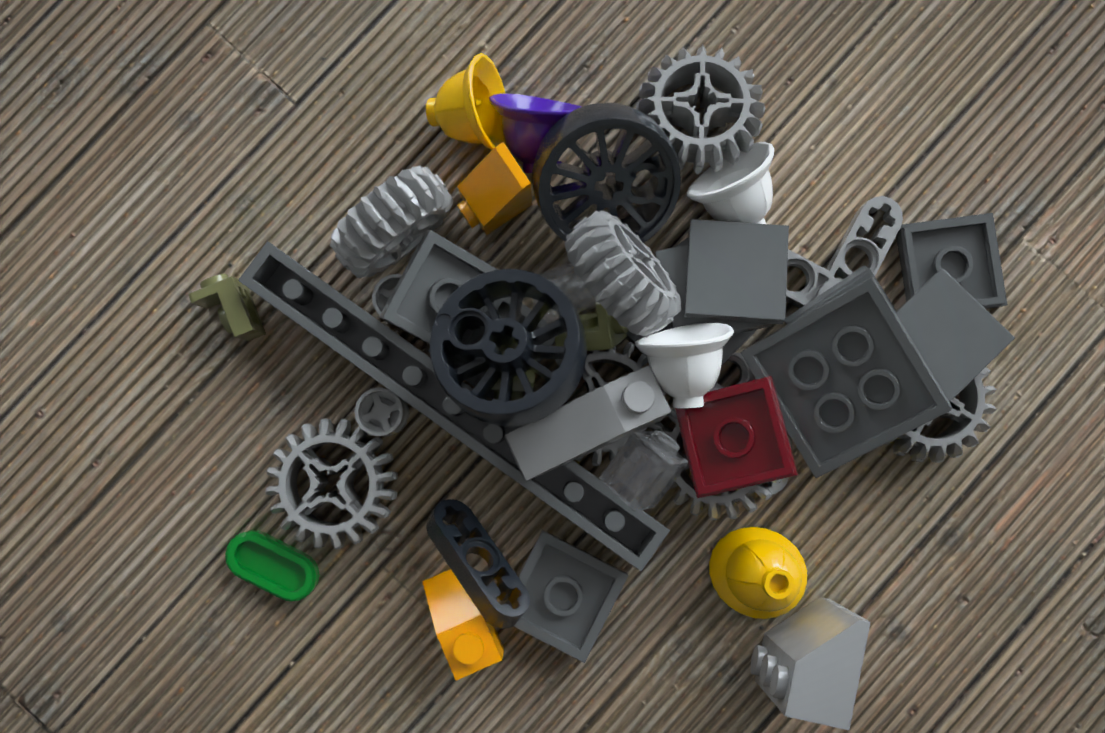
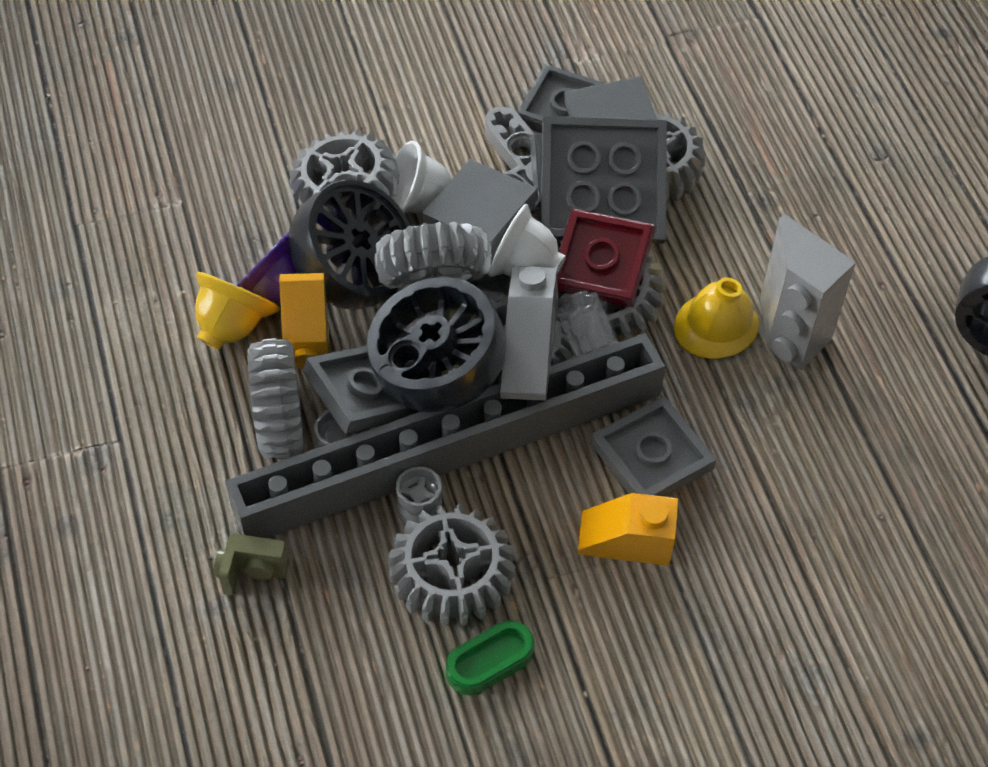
camera: 60 degrees left, 30 degrees down
black beam [426,499,530,629] -> none

